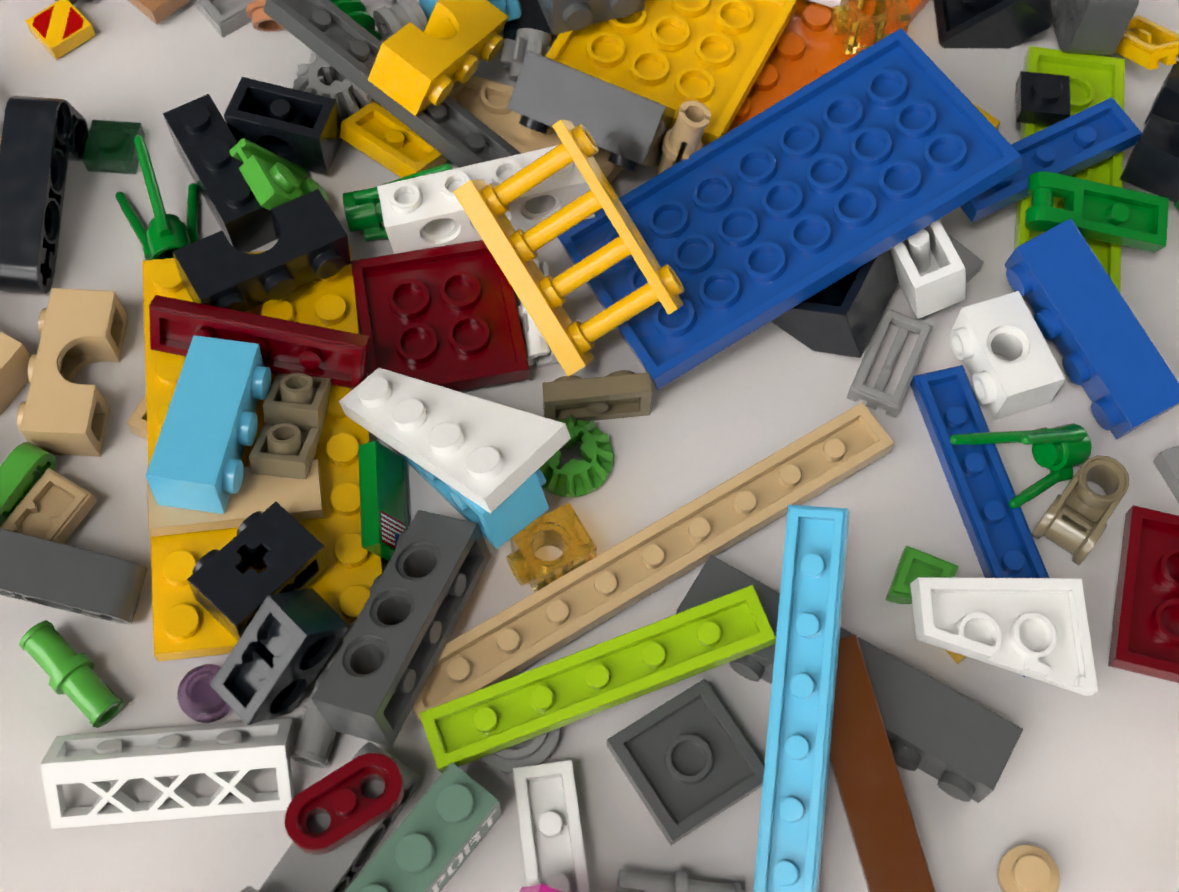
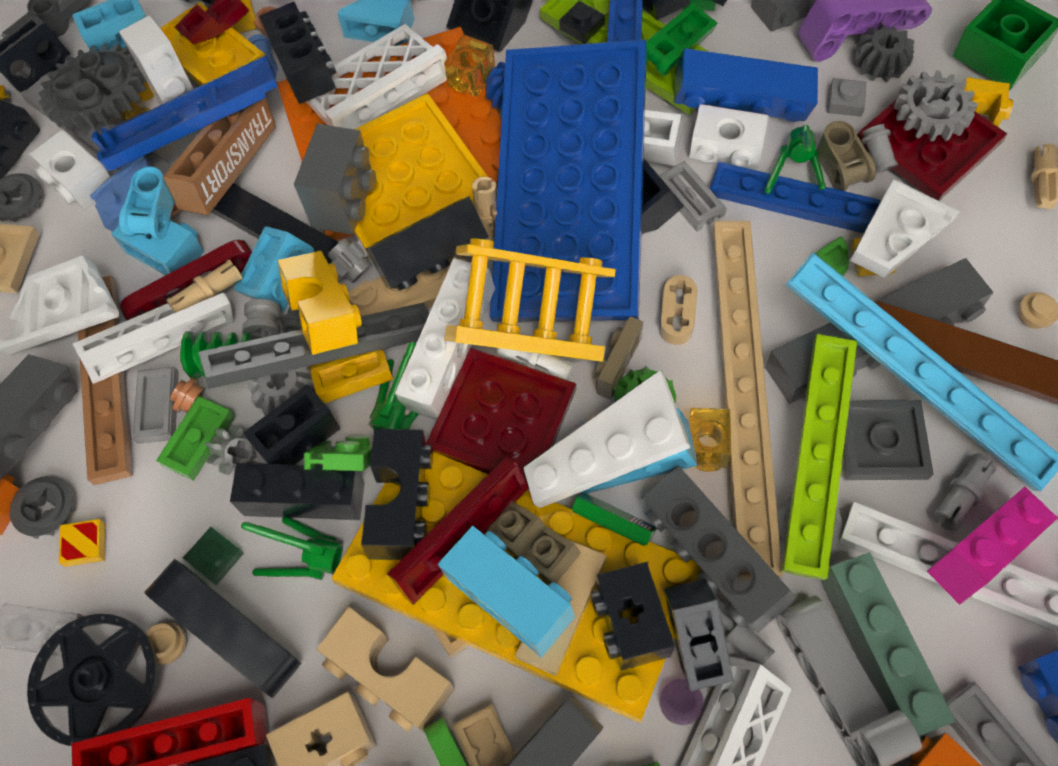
camera: 50 degrees left, 0 degrees up
dark red plate [285,753,404,855] -> none
none -> bright green plate [156,396,235,481]
none -> light grey gear [204,425,257,475]
none -> tan beam [660,275,697,345]
none -> light grey pin [861,124,898,173]

